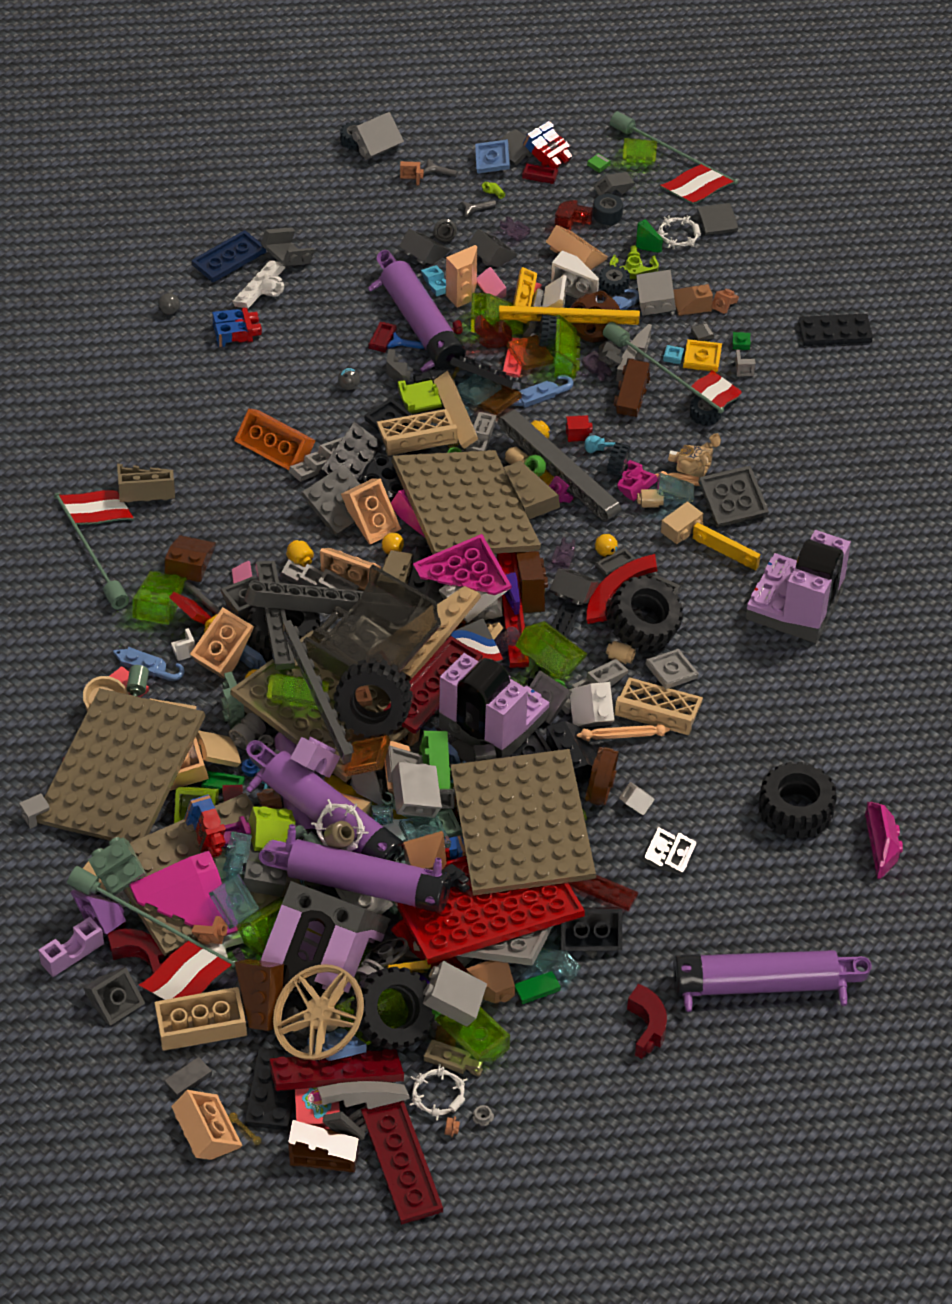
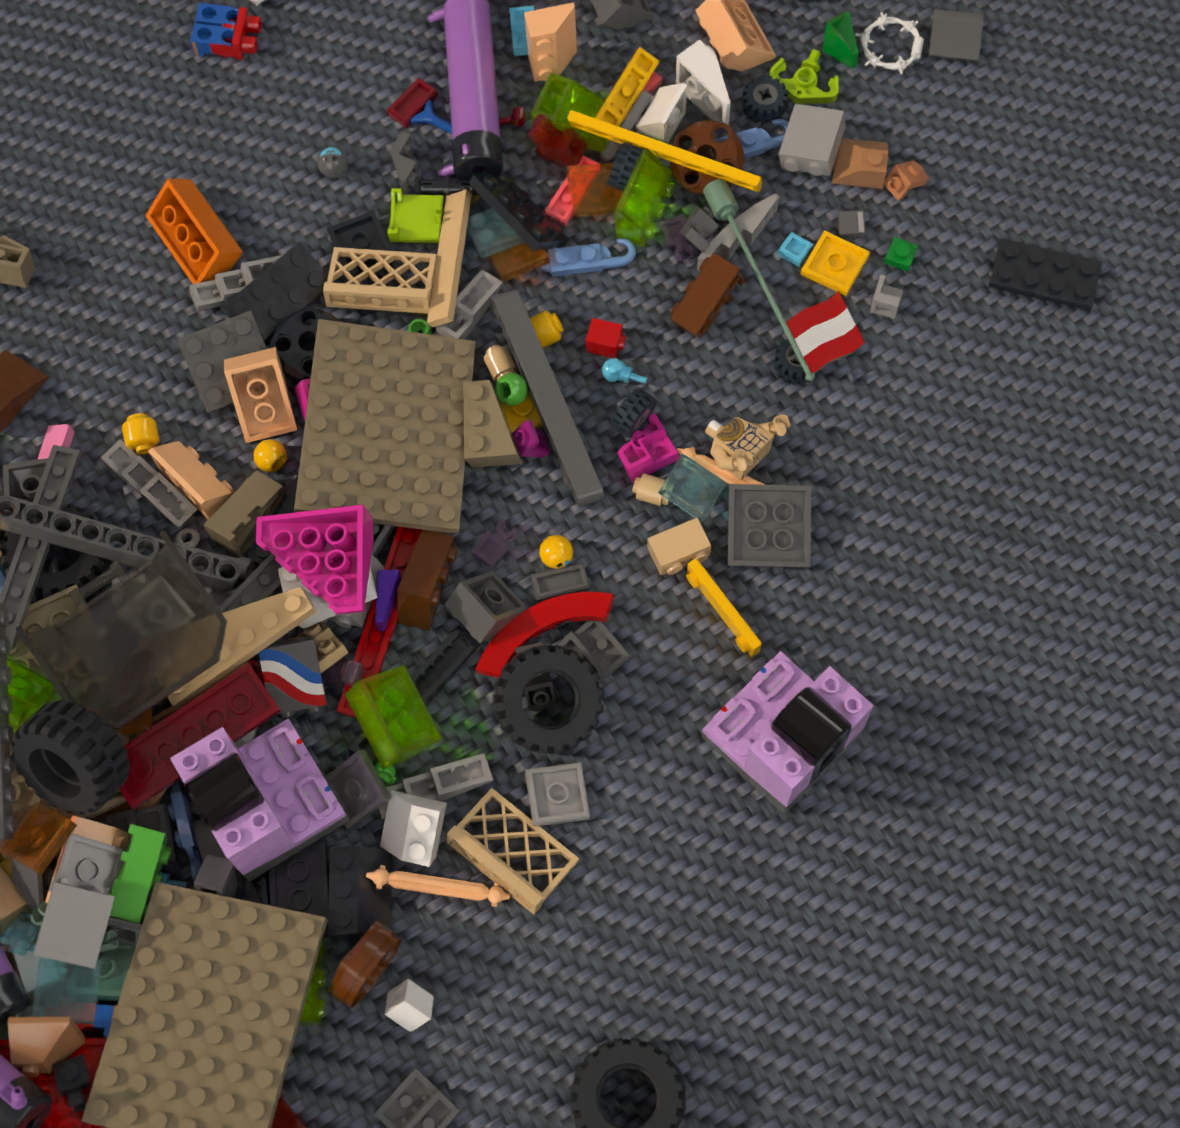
camera: 25 degrees right, 20 degrees up
bright pink slope [477,267,506,302] -> none
tan brick [606,641,636,664] -> none

